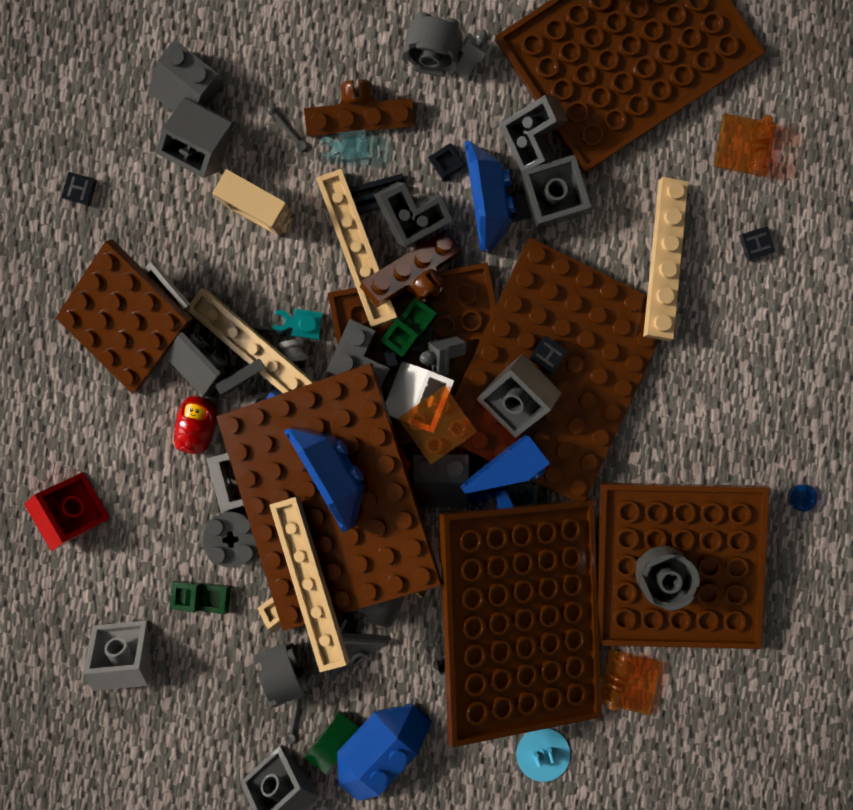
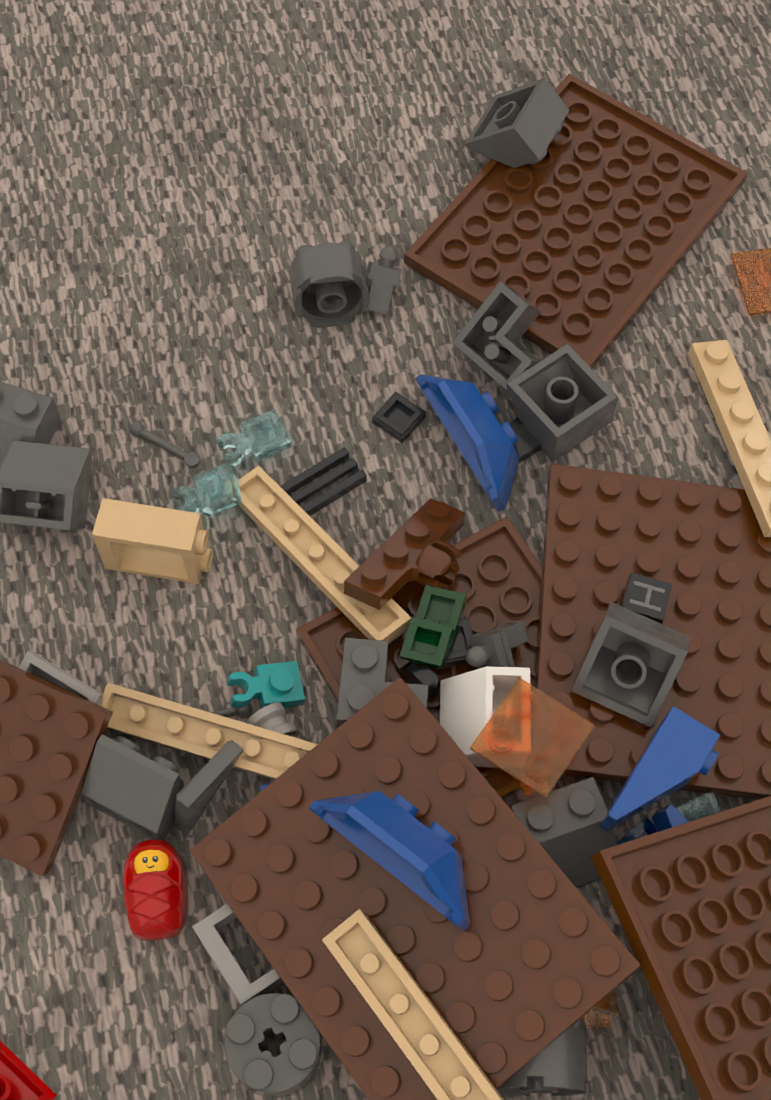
camera: 20 degrees left, 25 degrees down
reddish brown plate [304,79,415,136] -> none
dark grey brick [374,182,453,247] -> none
none -> clear light blue plate [171,462,242,516]

